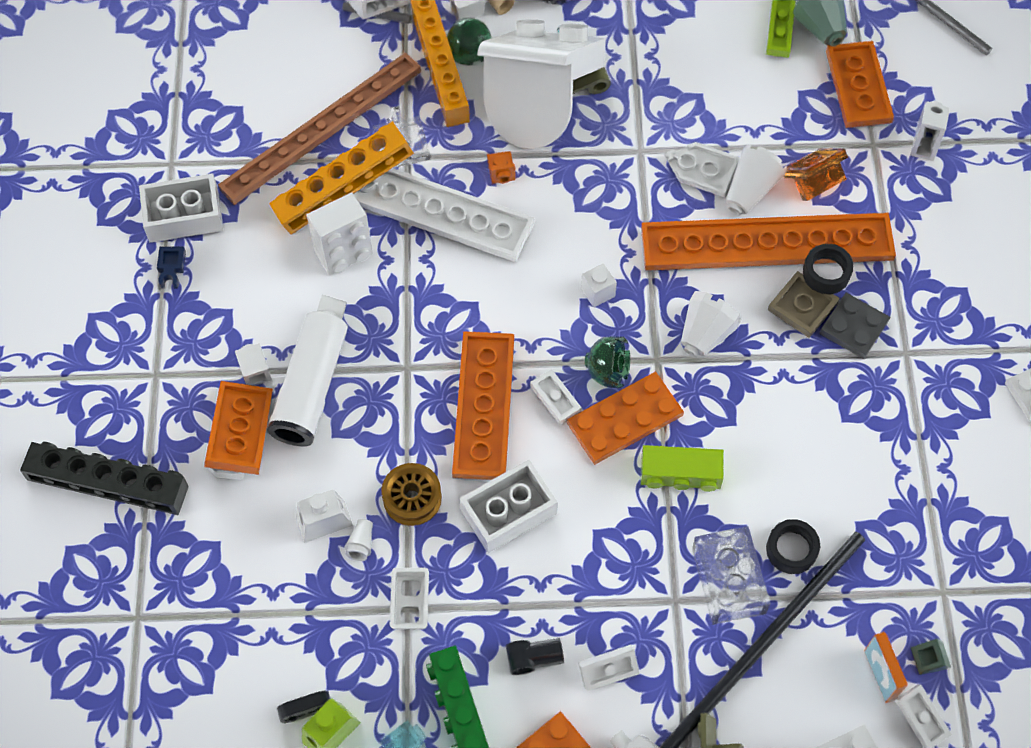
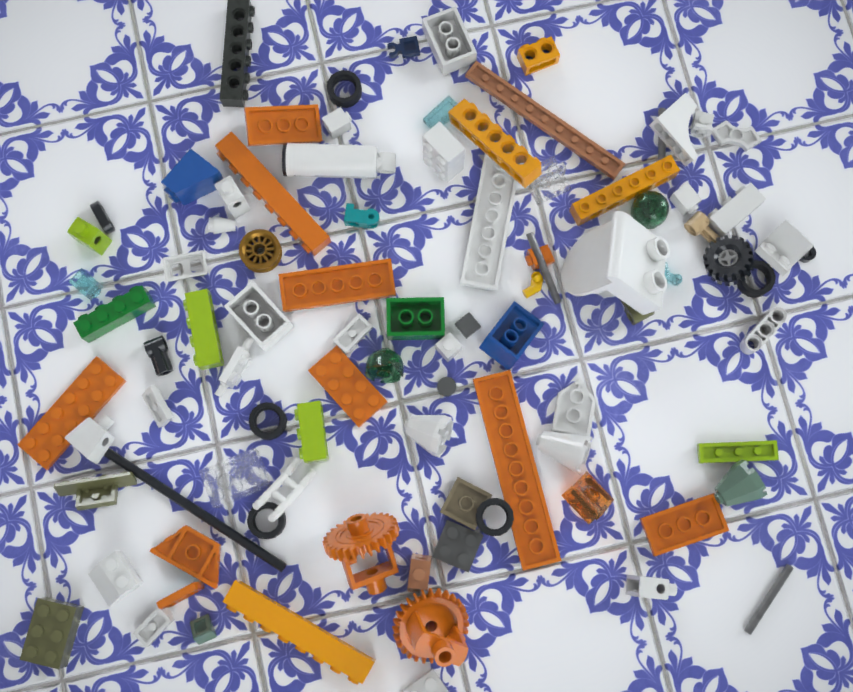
camera: 80 degrees right, 15 degrees up
none -> orange wing [149,525,221,589]
none -> blue slope [161,148,224,206]
none -> lime brick [183,289,225,370]
none -> white plate [214,337,254,398]
none -> orange brick [215,131,331,256]
none -> light orange brick [222,579,376,685]
none -> black tyre [249,402,287,440]
none -> white piece [252,457,317,522]
none -> orange piece [322,512,399,595]
none -> black tyre [327,70,362,108]
none -> teal leg [344,203,380,229]
none -> green brick [386,297,445,341]
none -> orange piece [392,588,469,667]
none -> nougat torso [407,553,432,594]
none -> clear light blue tile [423,95,458,129]
none -> dark grey tile [437,377,456,397]
none -> dark grey tile [454,312,481,339]
none -> blue slope [479,301,545,370]
none -> light orange brick [517,36,560,76]
none -> yellow arm [522,271,543,299]
none -> flat silver piece [526,232,562,304]

